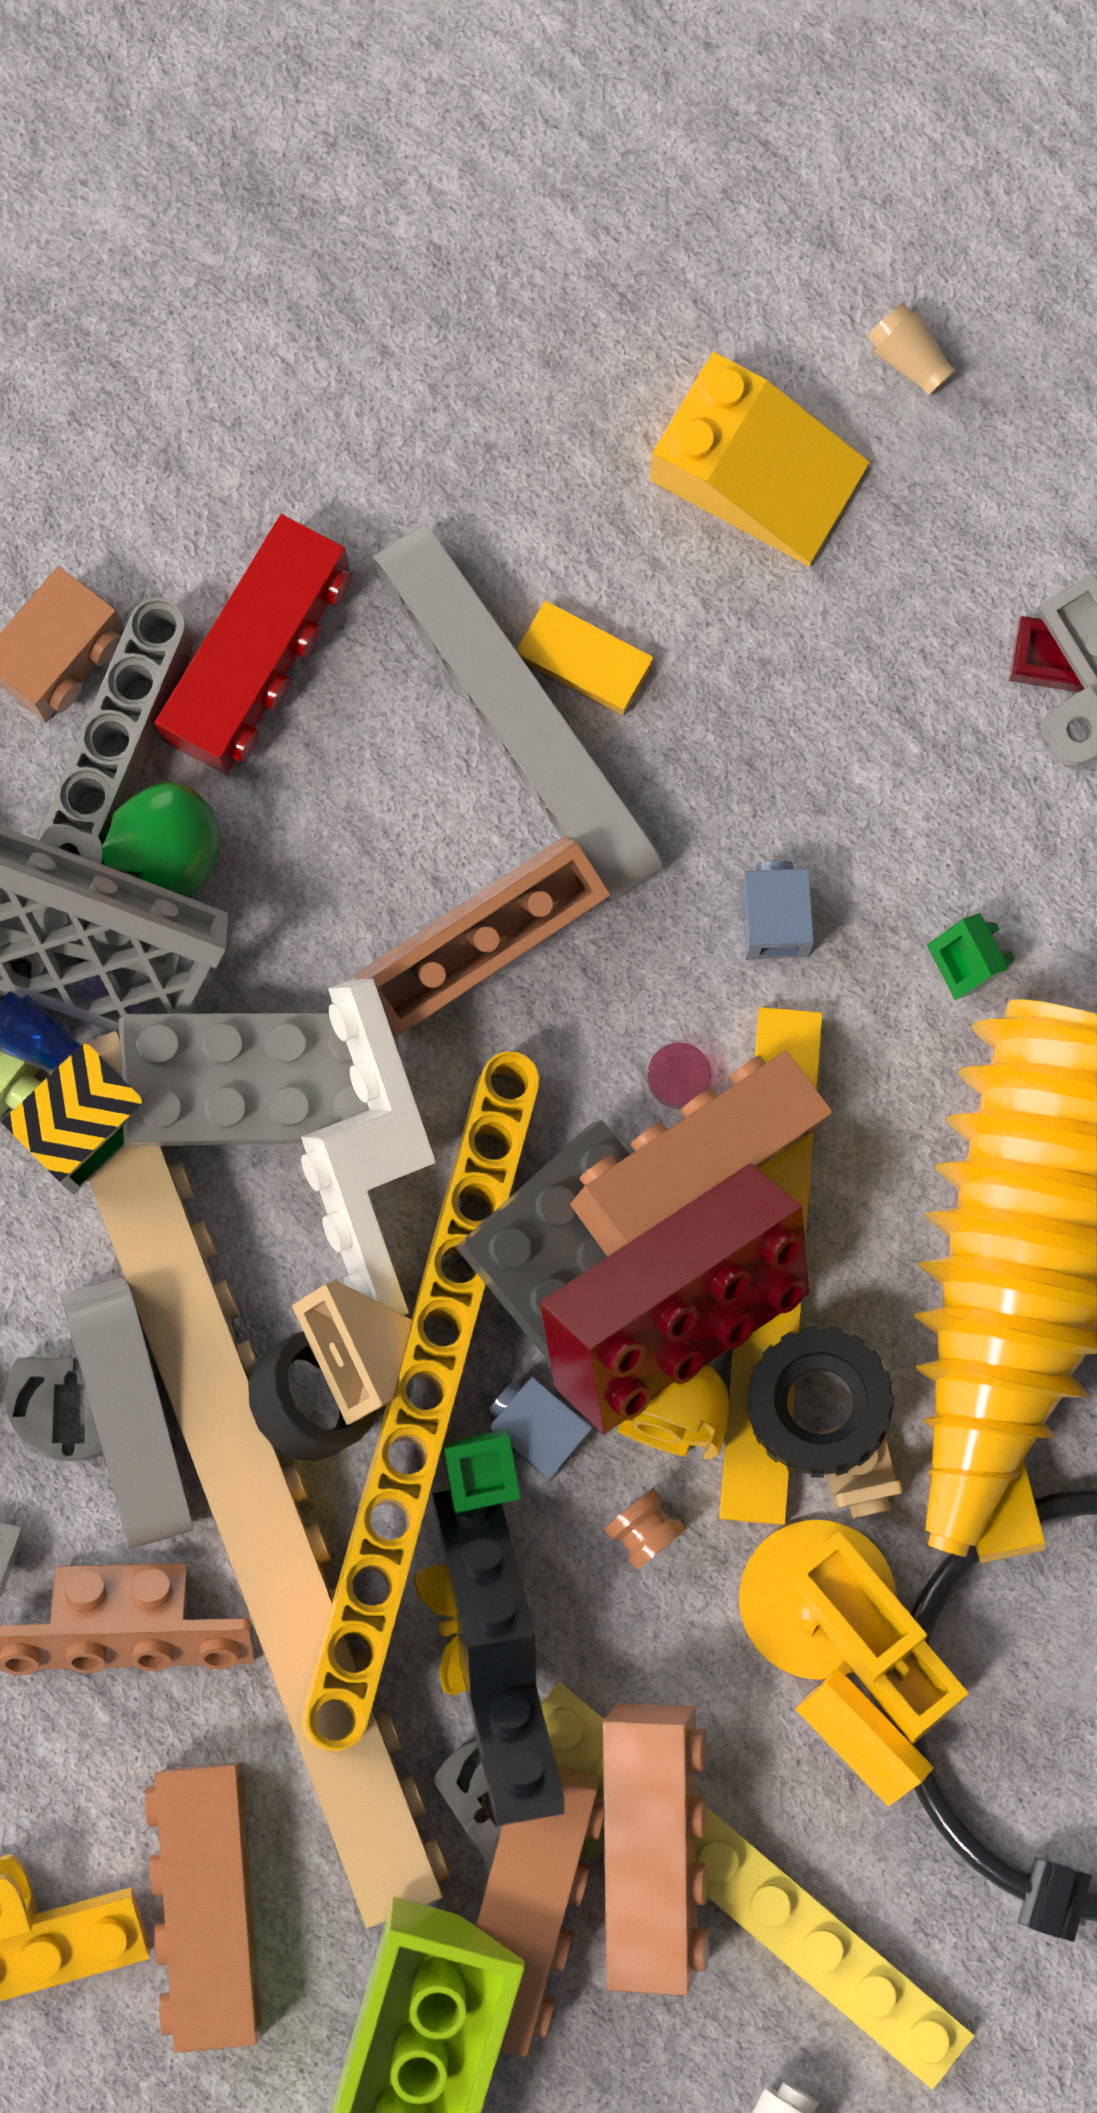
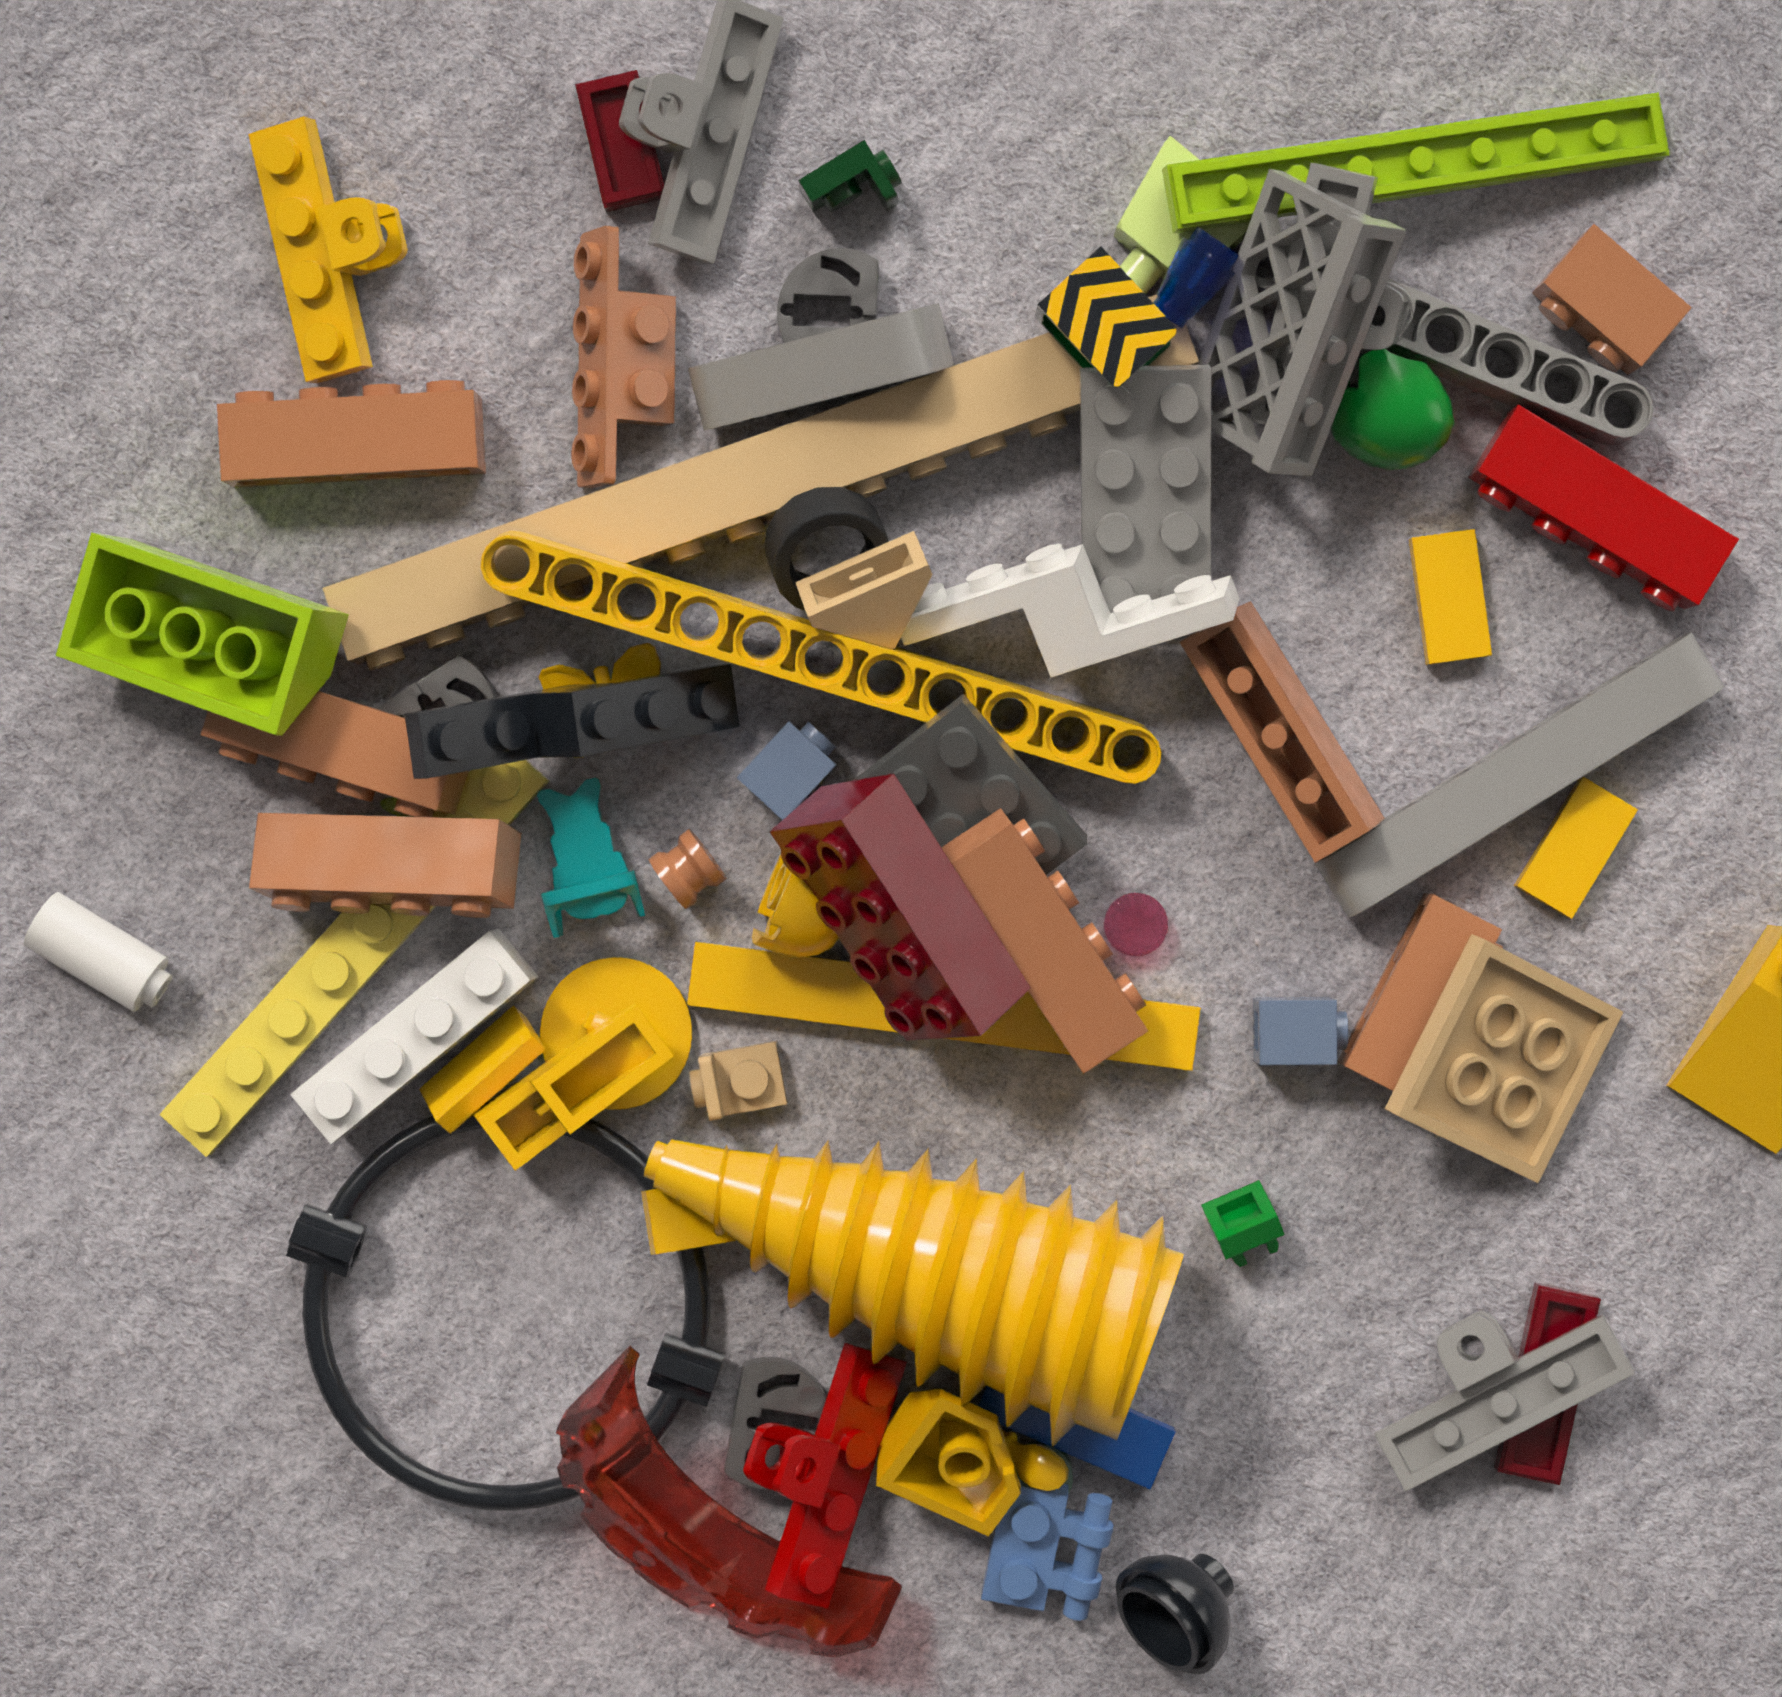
camera: 90 degrees right, 10 degrees up
green tile [442,1429,521,1513] -> none
black tyre [748,1326,894,1478] -> none
none -> white brick [290,929,539,1144]
none -> teal hair [537,777,646,938]
none -> nougat brick [1337,893,1503,1091]
none -> tan plate [1385,934,1623,1183]
none -> yellow tile [1408,529,1492,665]

